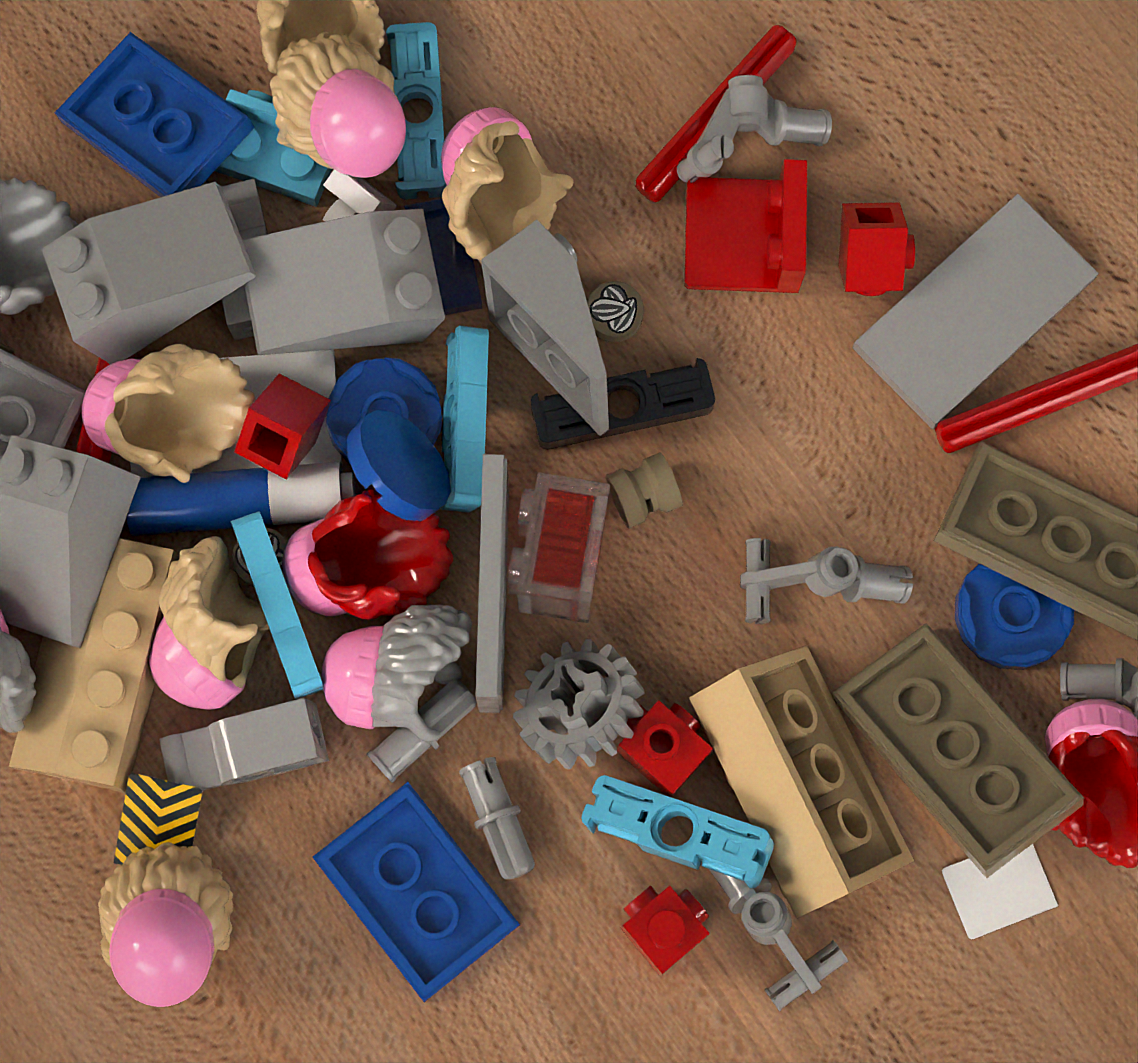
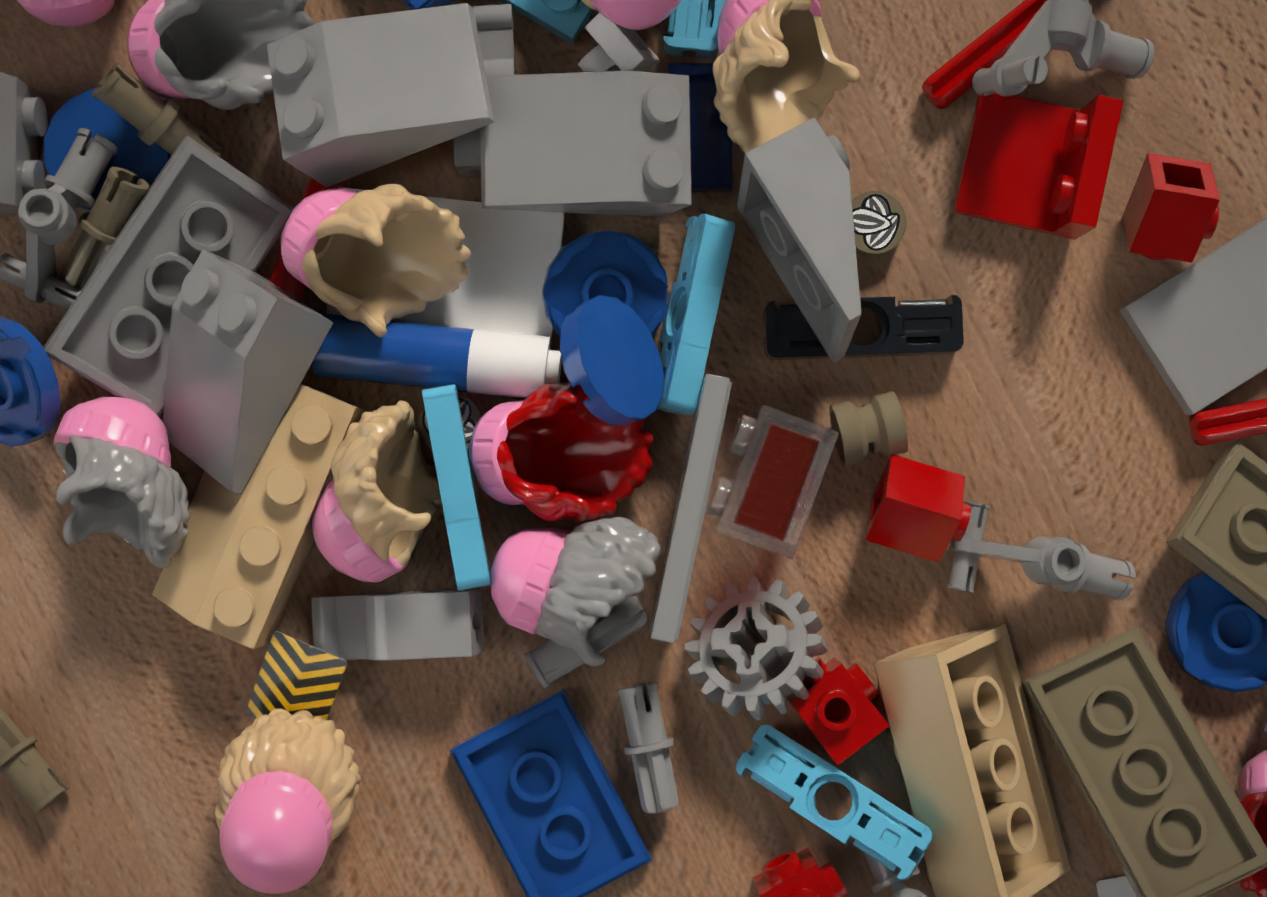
camera: 10 degrees right, 10 degrees up
red brick [234,373,331,480] -> none
none -> red brick [865,454,971,563]

